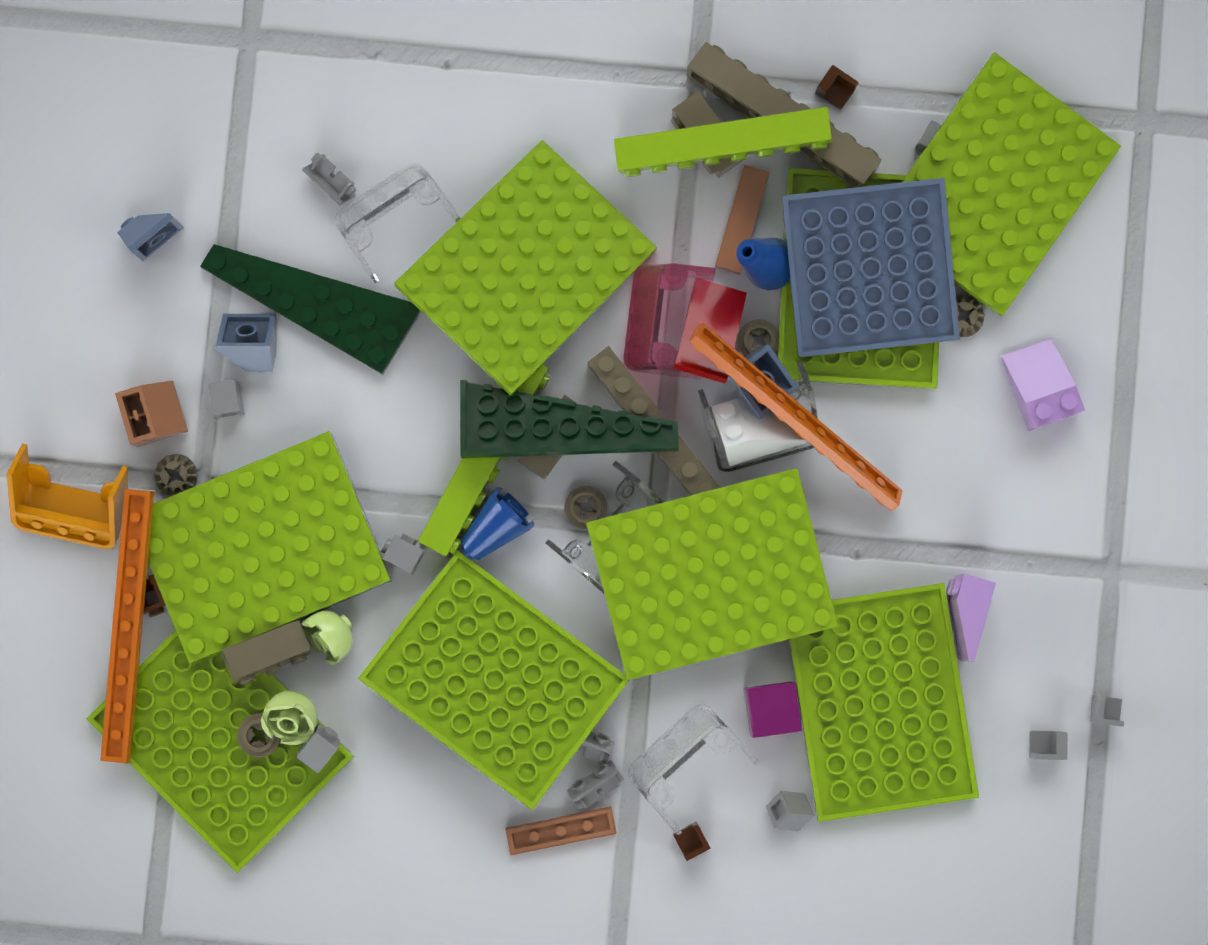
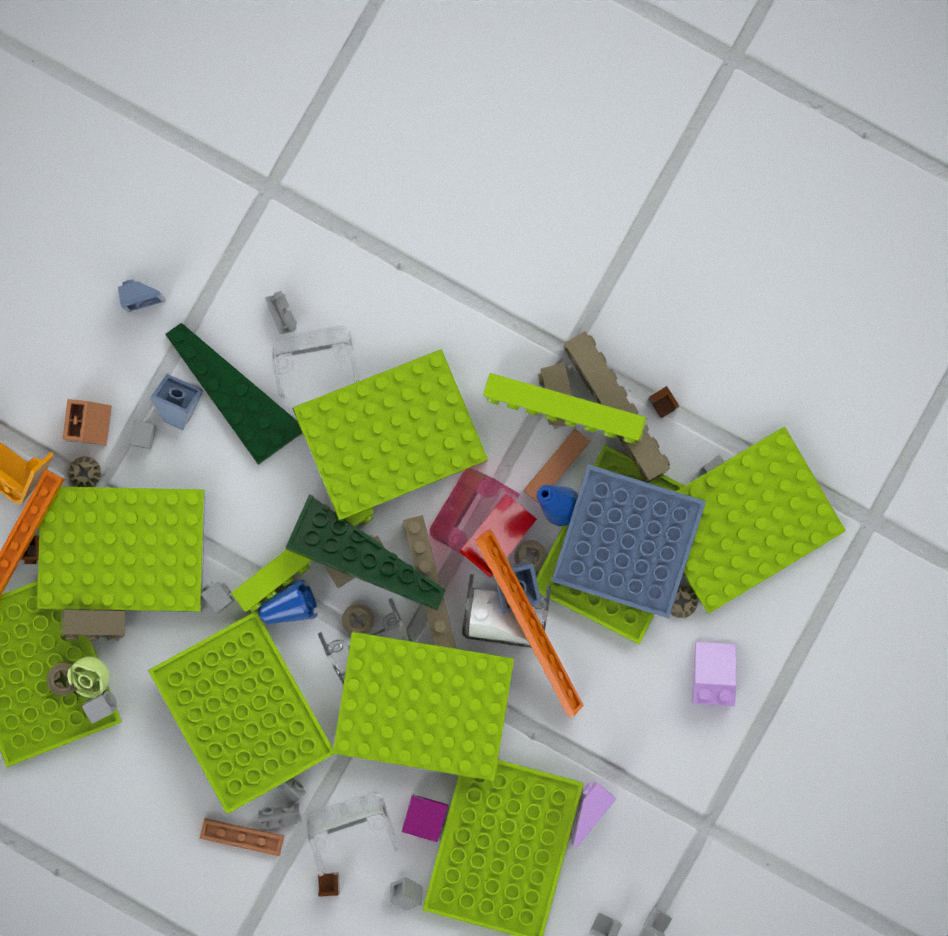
camera: 25 degrees right, 0 degrees up
yellowish green cylinder [301,610,353,665] -> none

